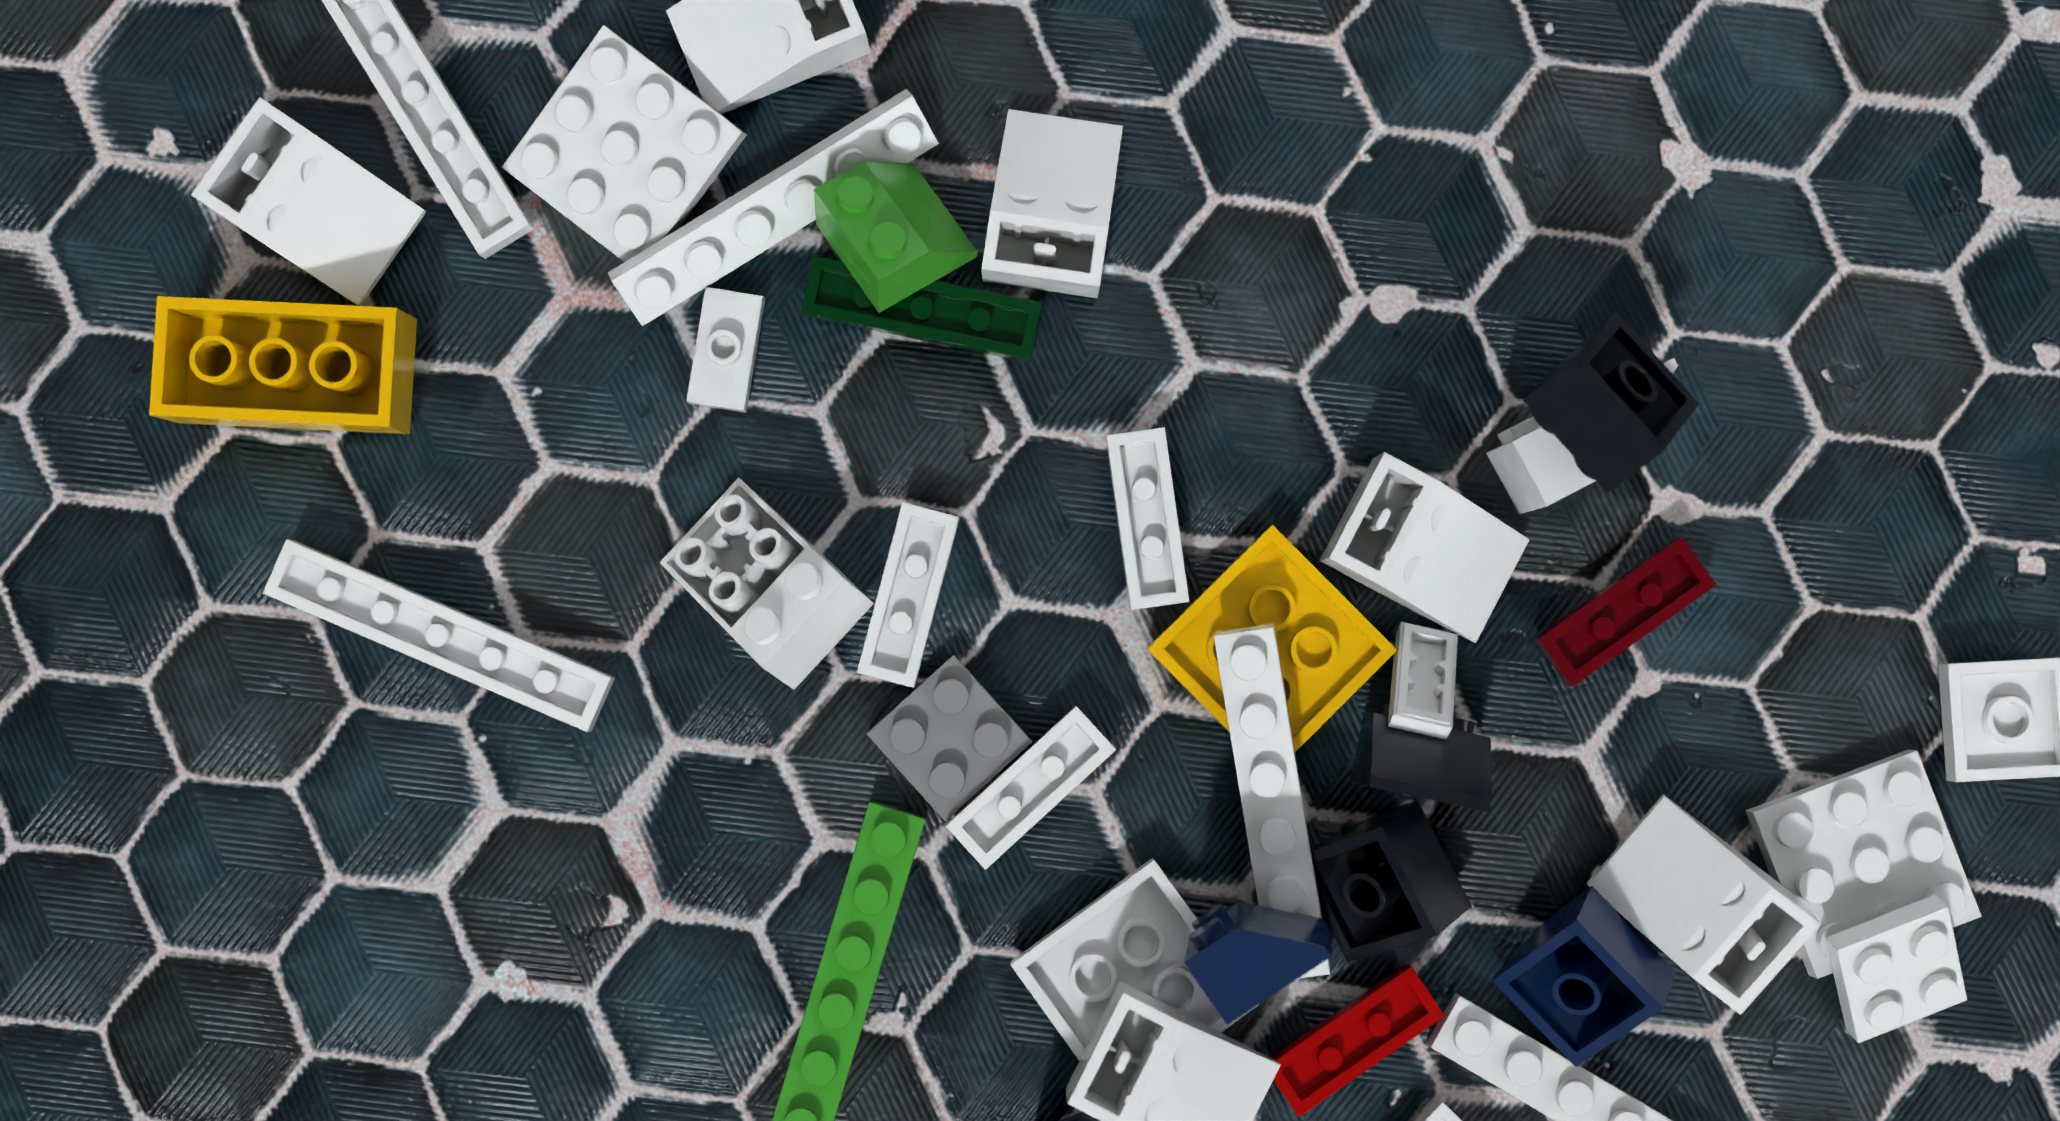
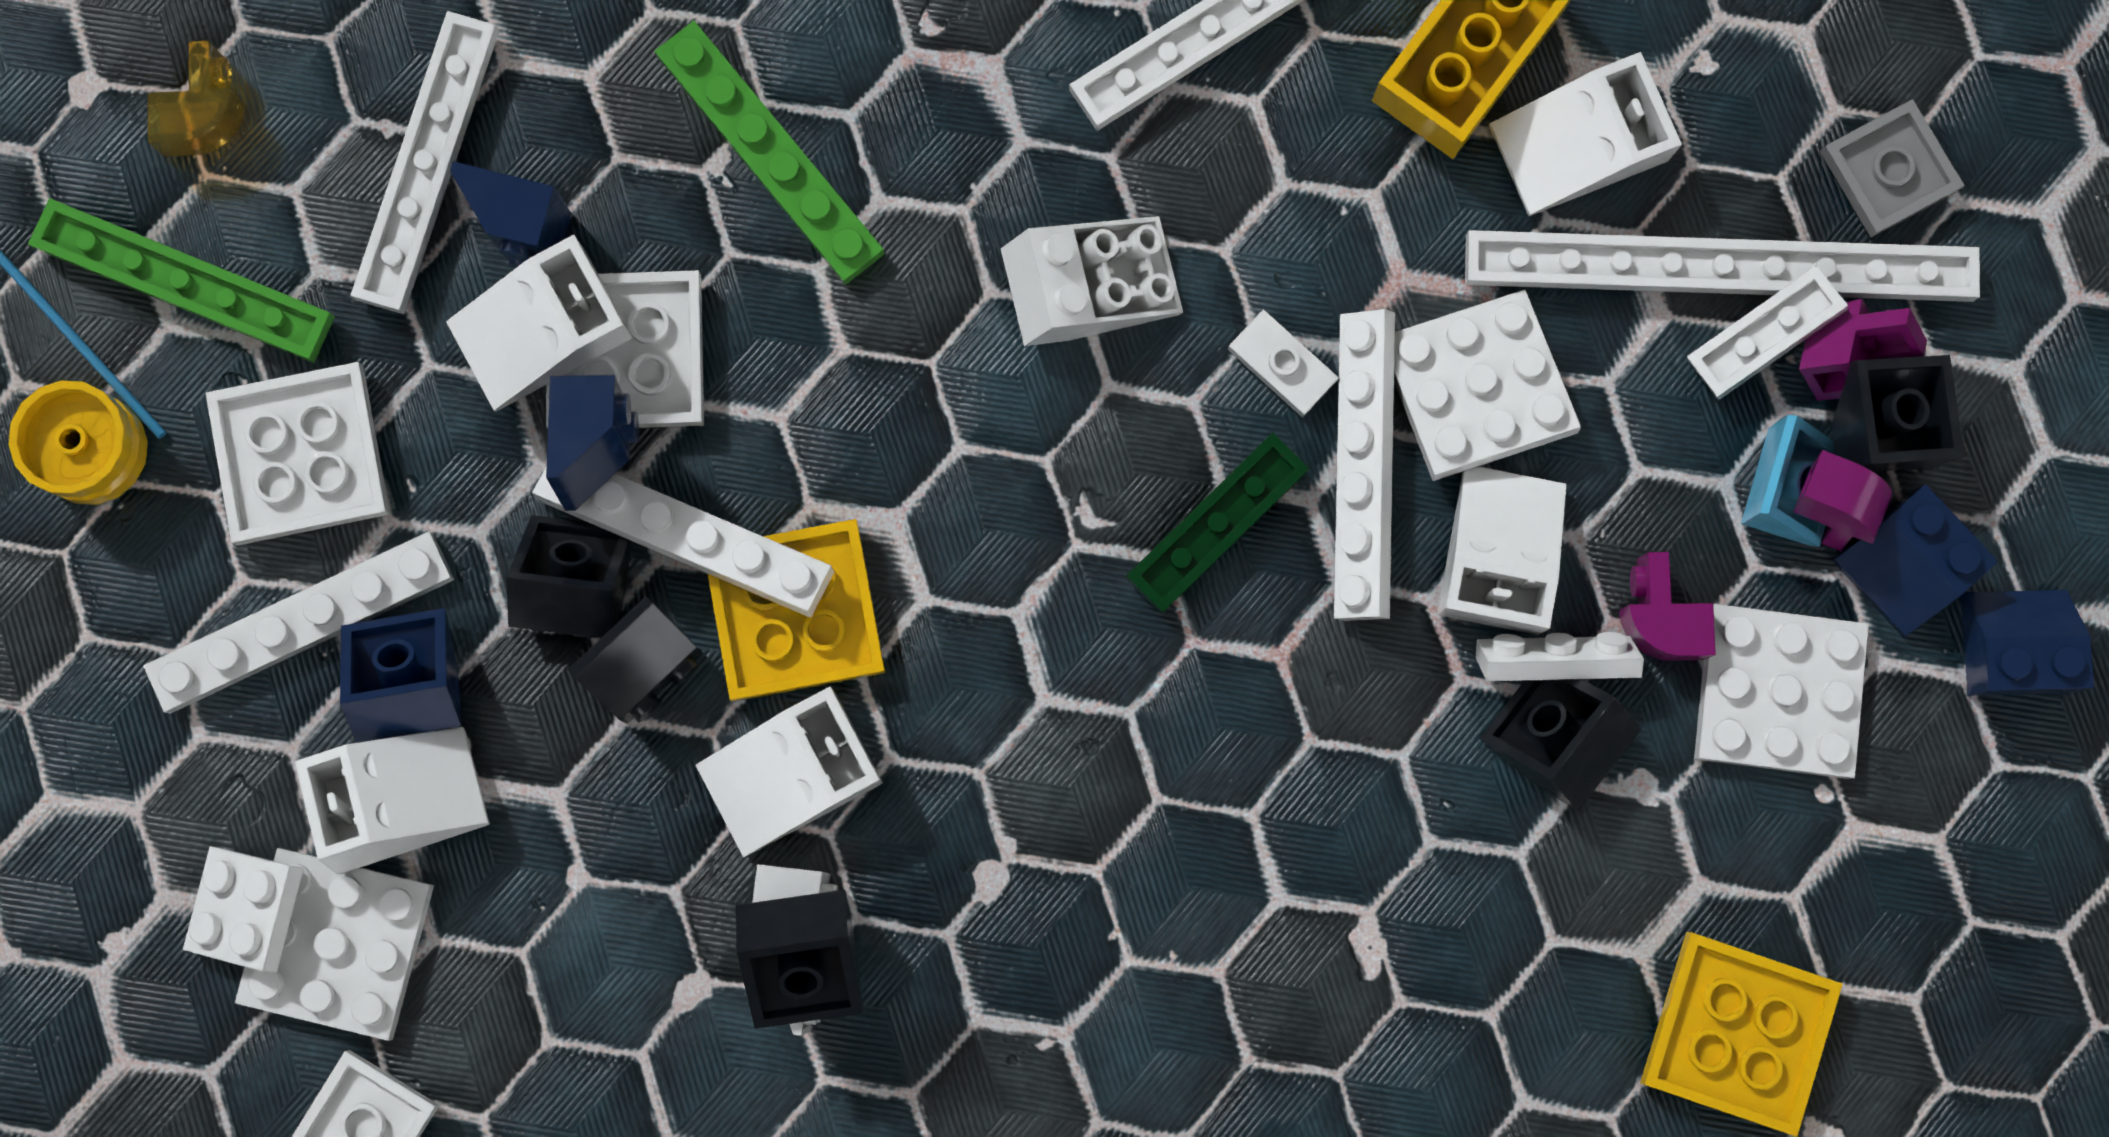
camera: 125 degrees right, 5 degrees down
bright green slope [814,161,978,313] -> none
white plate [857,502,960,688] -> none
light grey plate [867,655,1032,821] -> none
white plate [946,706,1116,870] -> none
white slope [981,109,1123,298] -> none
white plate [1106,427,1189,610] -> none
red plate [1271,963,1445,1117] -> none
white plate [1388,622,1458,740] -> none
dark red plate [1534,537,1716,687] -> none

